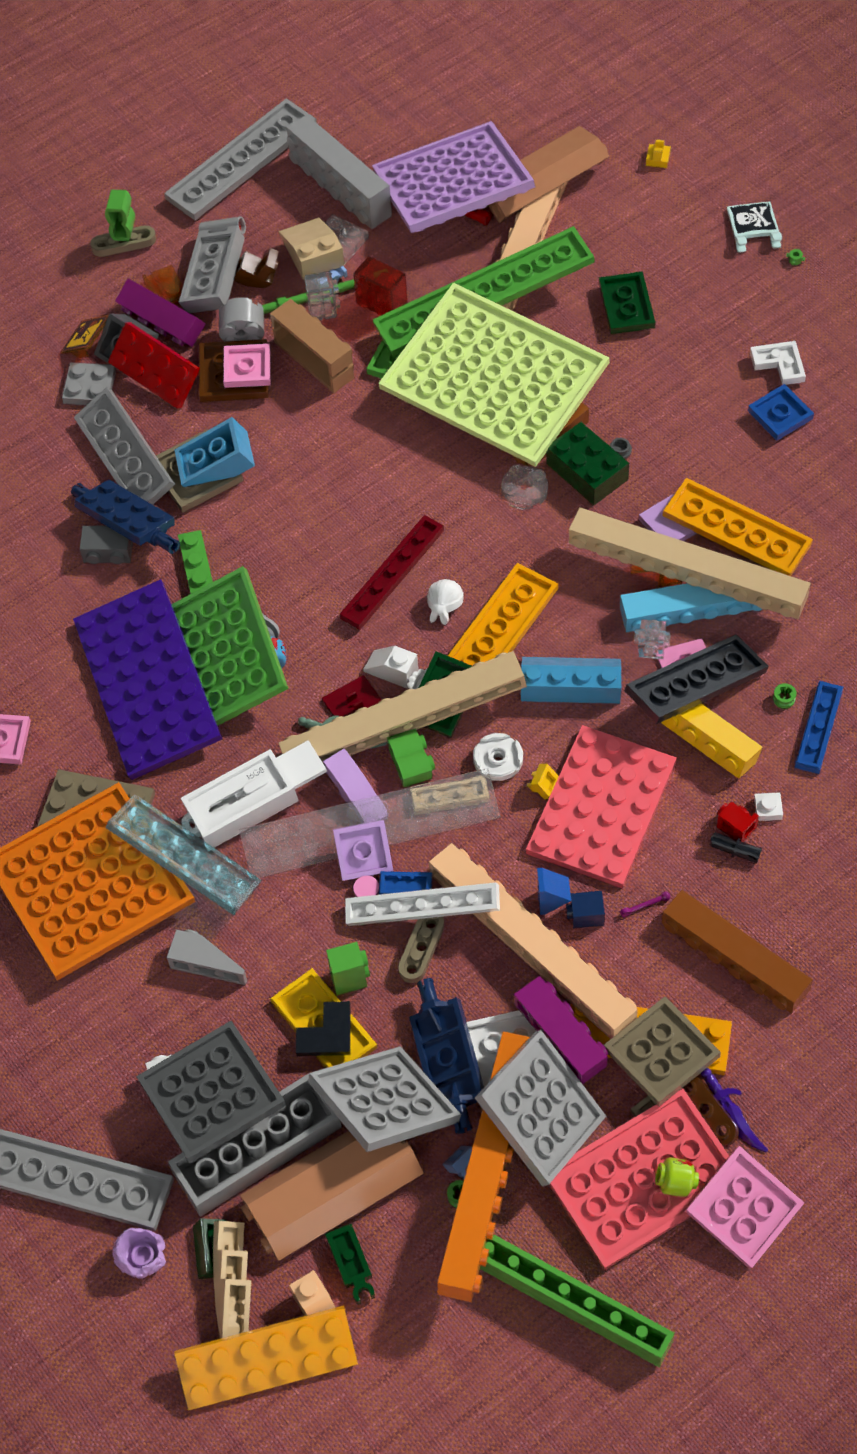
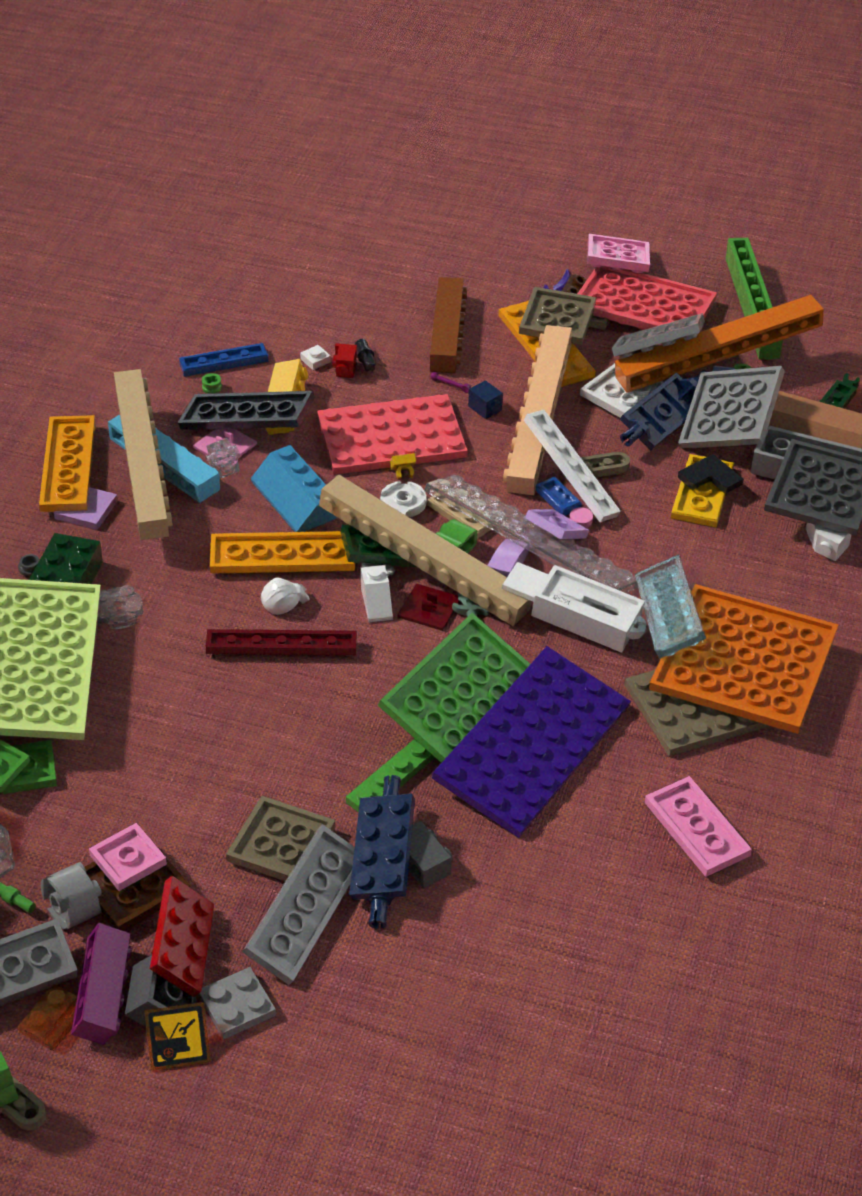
camera: 130 degrees left, 15 degrees down
light grey slope [167,929,247,985] -> none
dark azure slope [174,417,255,487] -> none
medium nougat piece [270,299,354,393] -> none
bright green brick [326,942,370,995] -> none
magenta brick [514,976,608,1084] -> none
blue slope [537,868,571,915] -> none
lime head [655,1158,699,1197] -> none

